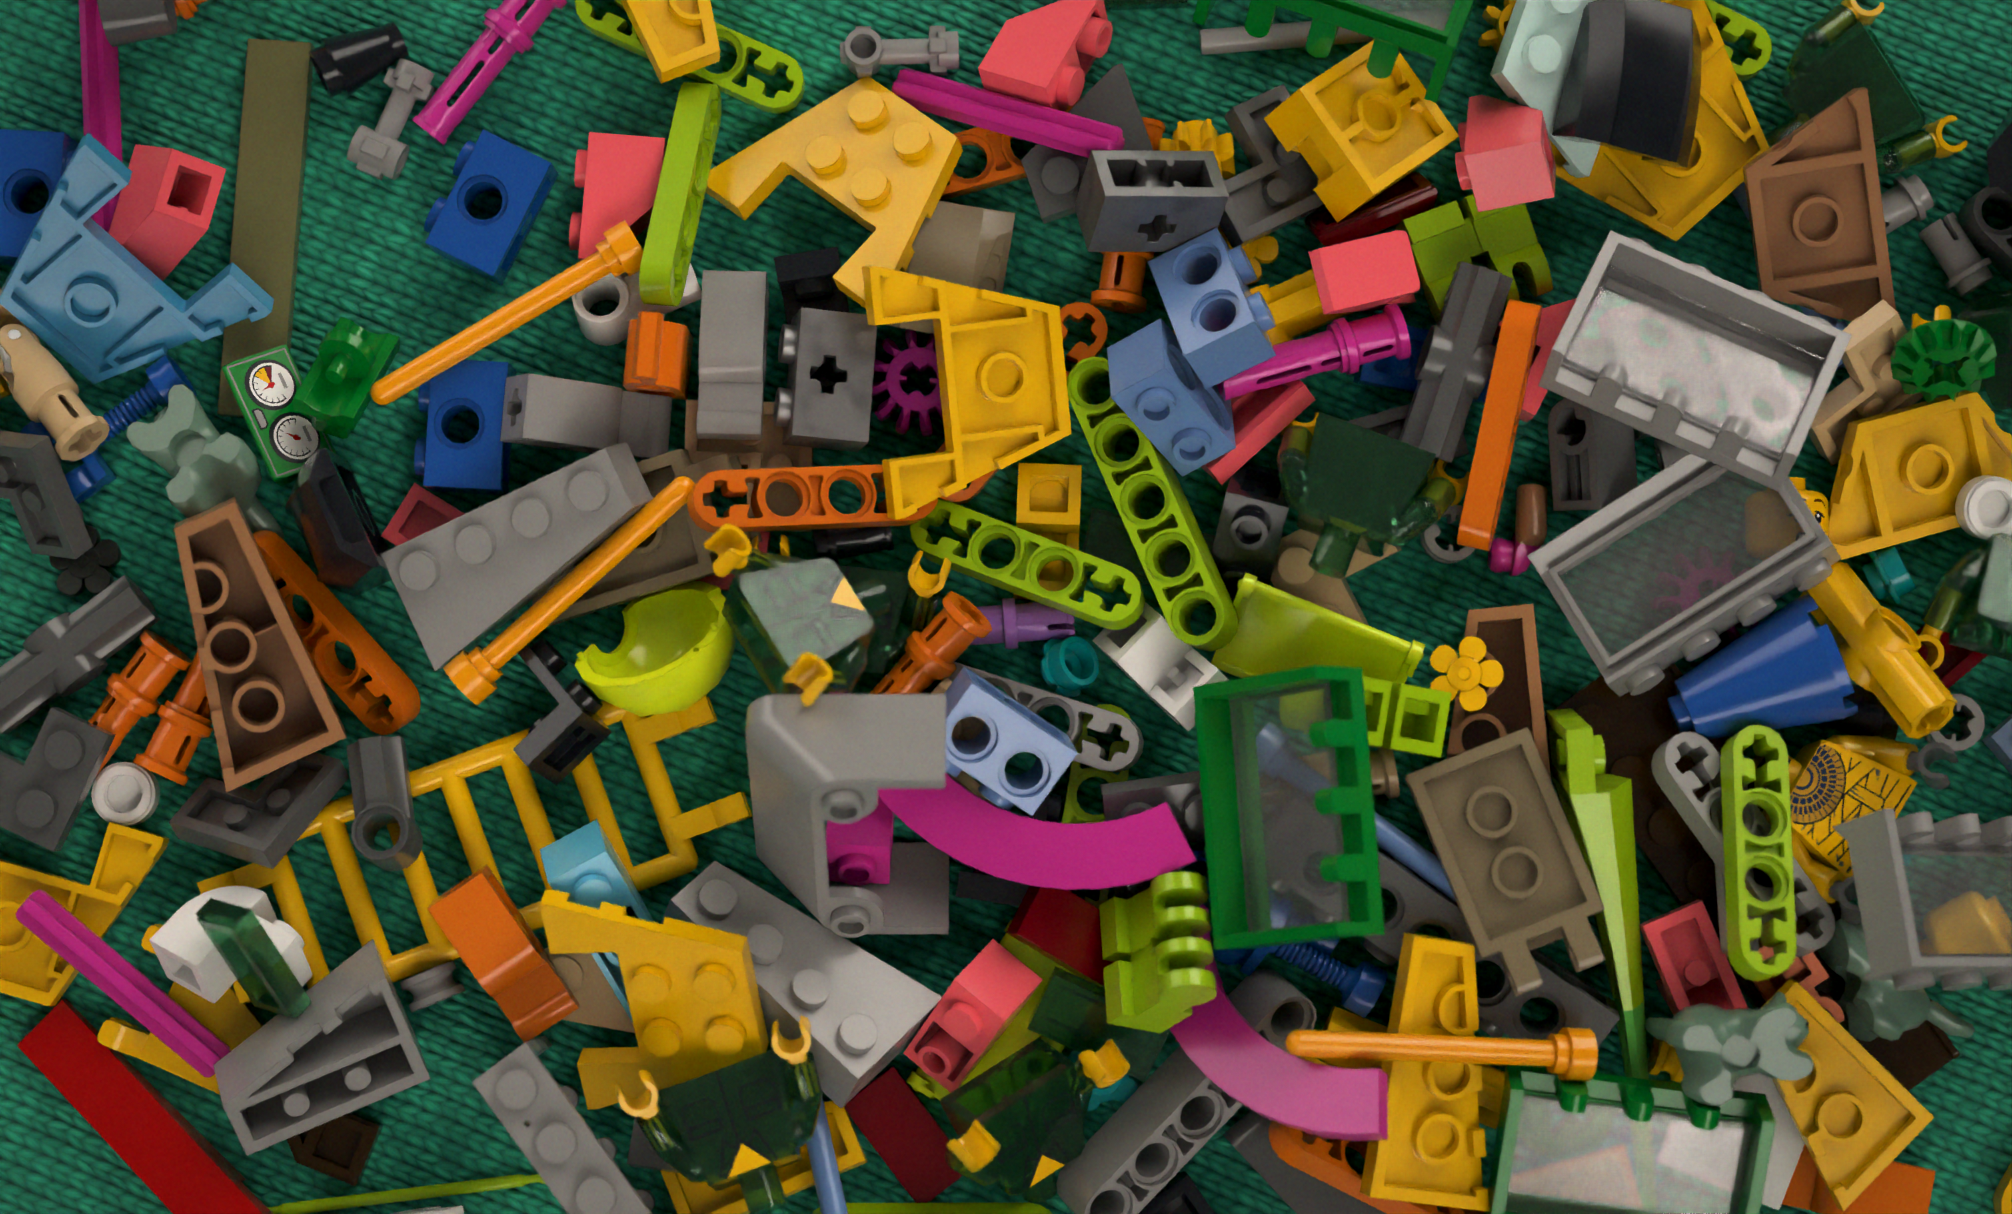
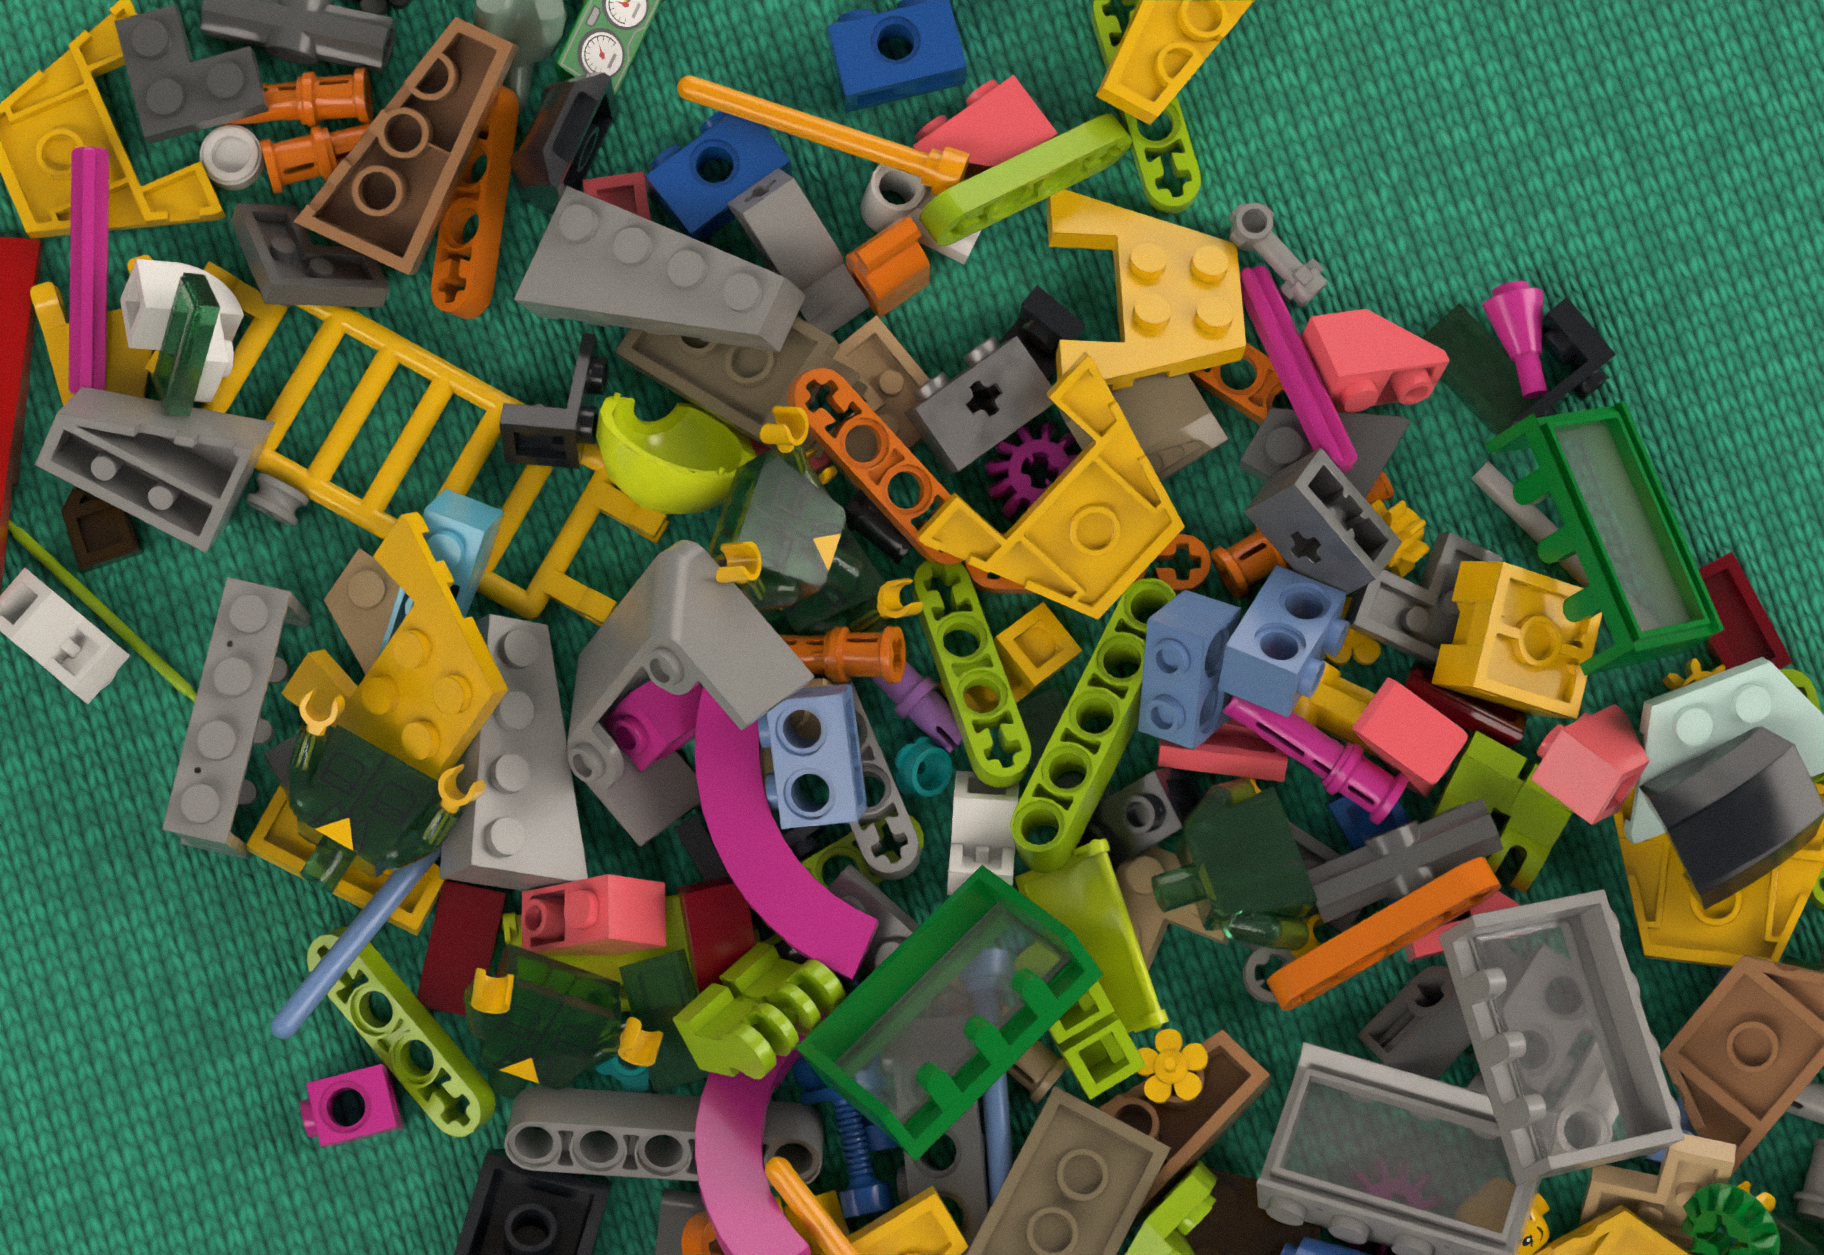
camera: 45 degrees right, 5 degrees down
green hips [293,317,400,439] -> none
dark grey piece [347,736,423,871] -> none
orange piece [428,864,580,1043] -> none
light orange piece [443,476,694,705] -> none
light grey piece [696,270,770,440] -> none
arm [1488,484,1548,577] -> none

